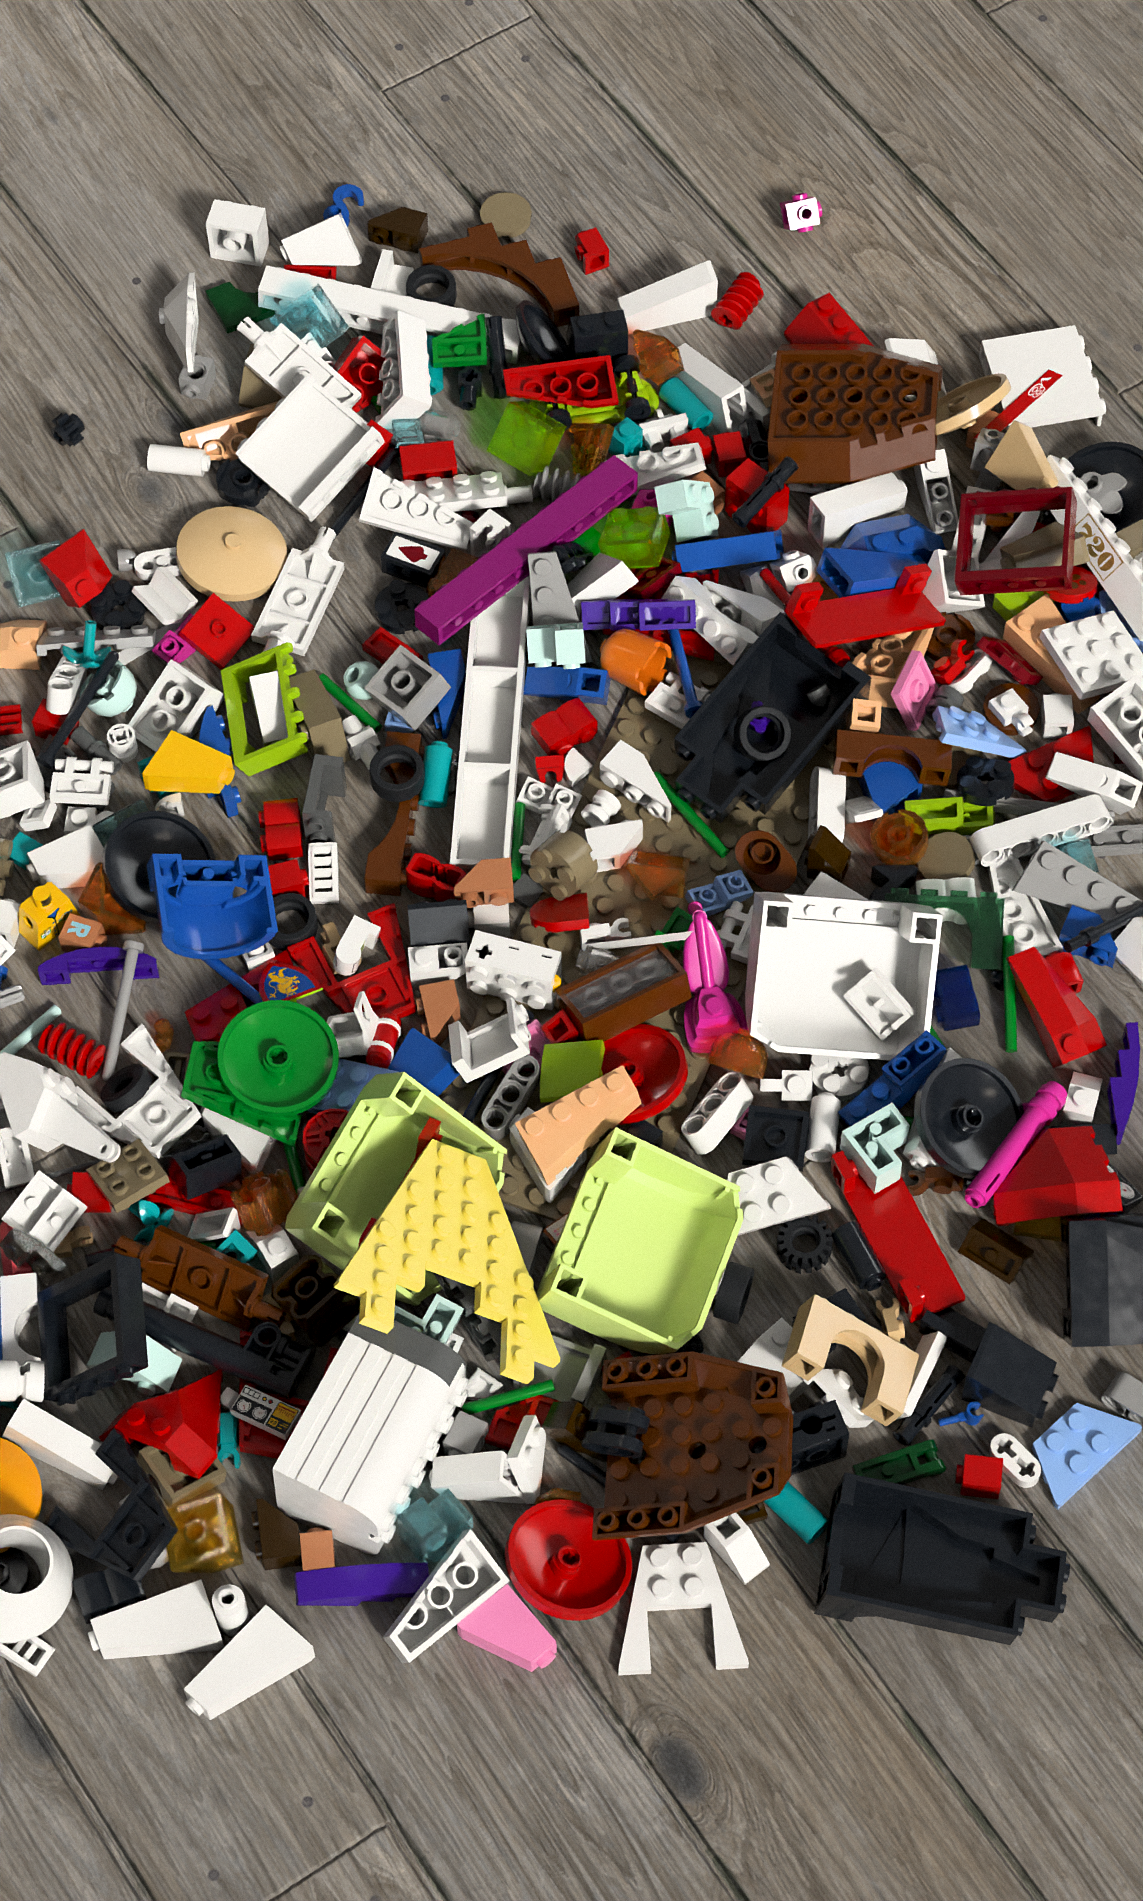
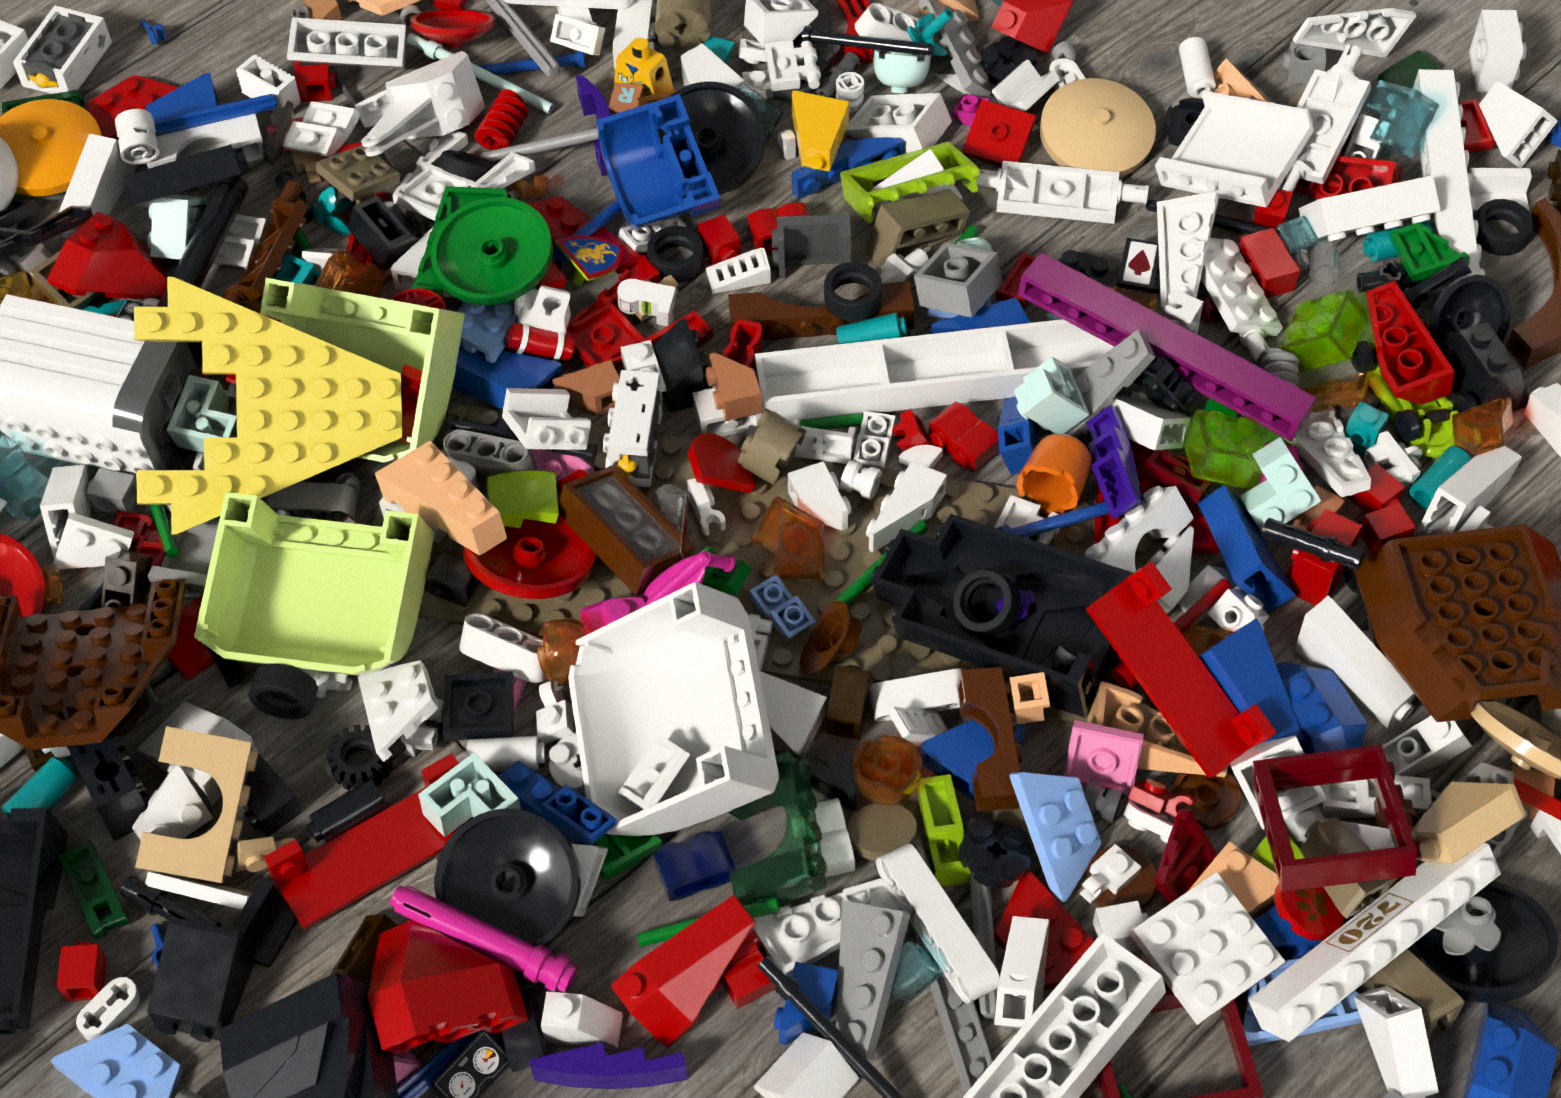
camera: 80 degrees right, 5 degrees down
black brick [581,1403,650,1458] -> none

